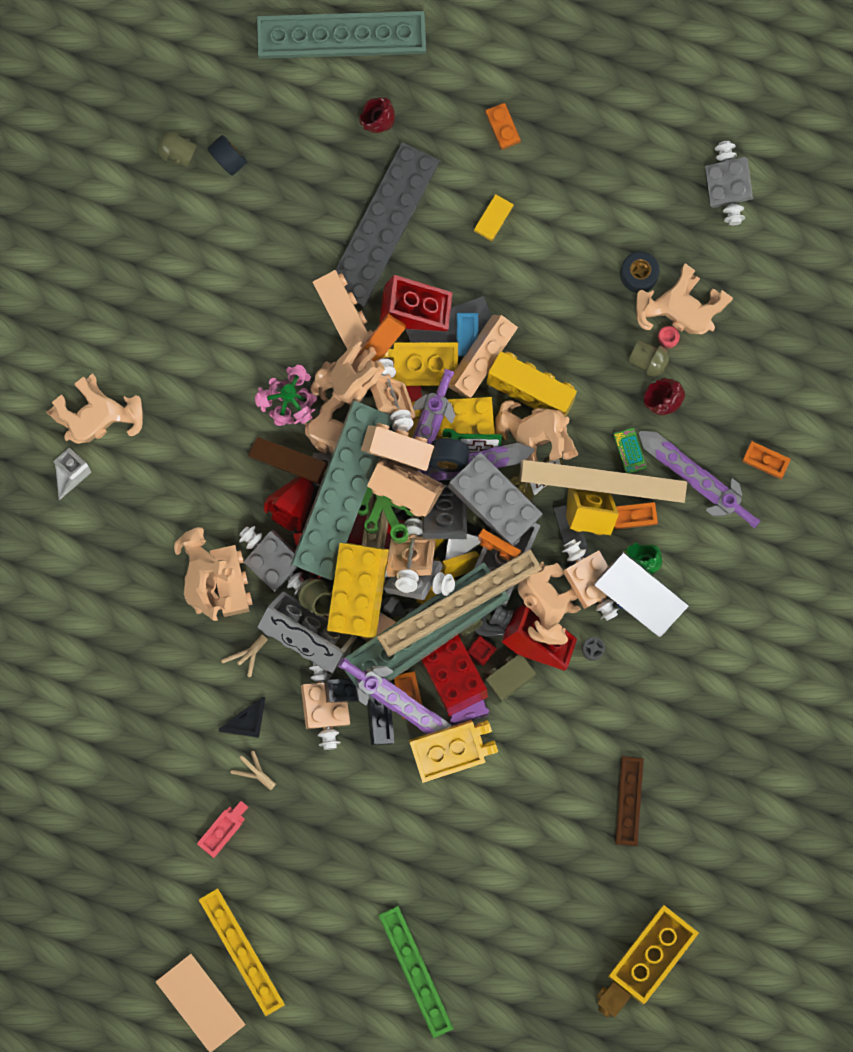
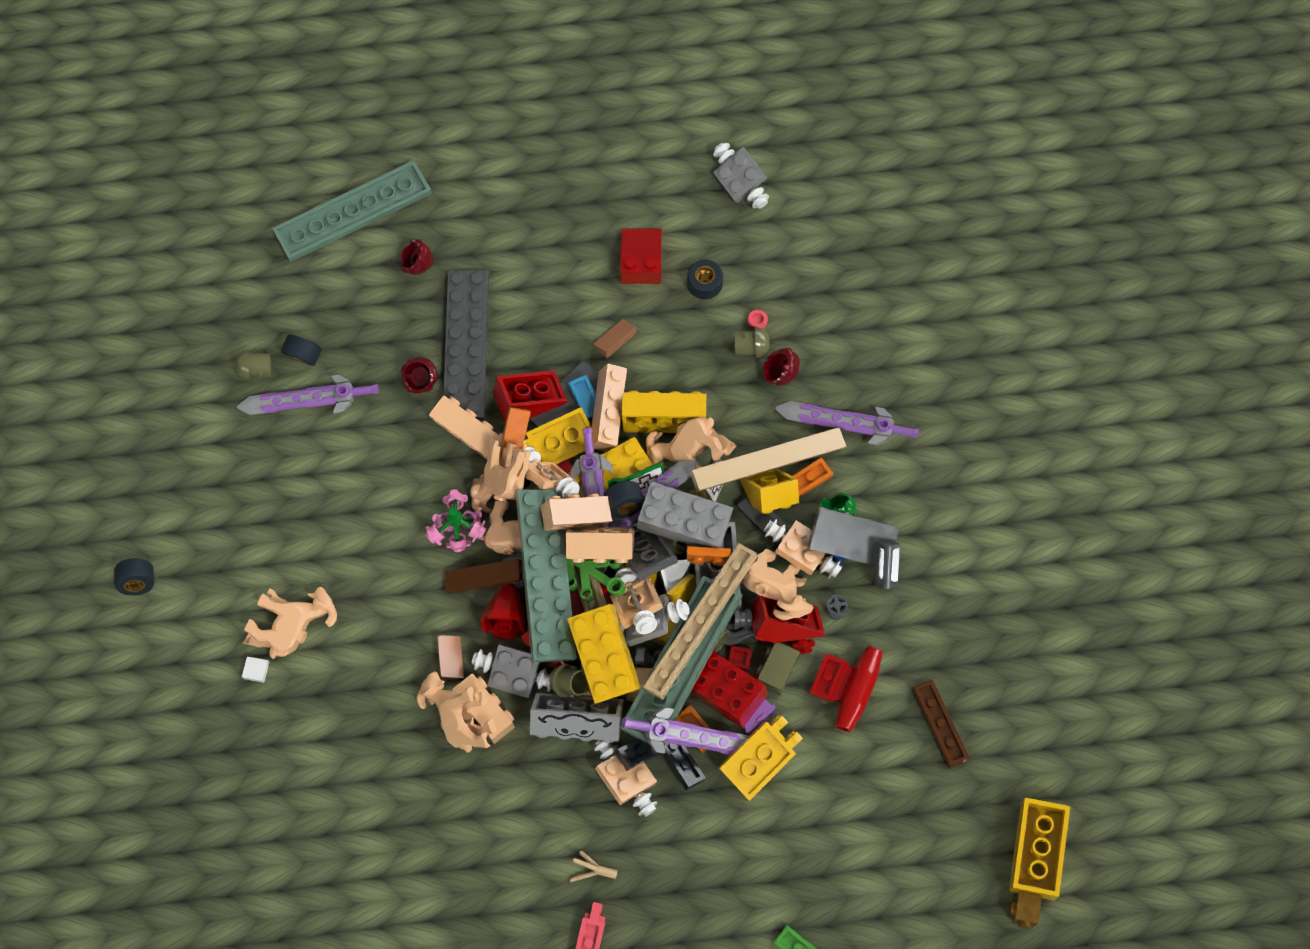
camera: 20 degrees left, 10 degrees down
white slope [53,448,91,500] -> none
black tile [219,697,266,738] -> none
tan plant [221,634,268,677] -> none
yellow tile [474,194,514,241] -> none
orange plate [485,103,521,150] -> none
tile [613,428,647,474] -> none
light nougat animal [636,263,733,335] -> none
orange plate [742,441,791,480] -> none
none -> sword [237,375,379,415]
none -> white tile [242,657,270,683]
none -> dark red hair [401,357,438,394]
none -> slope [437,635,464,681]
none -> nougat slope [593,319,637,358]
none -> red slope [620,229,662,284]
none -> red plant [790,639,815,655]
none -> red plate [810,646,883,733]
none -> dark grey tile [874,542,900,589]

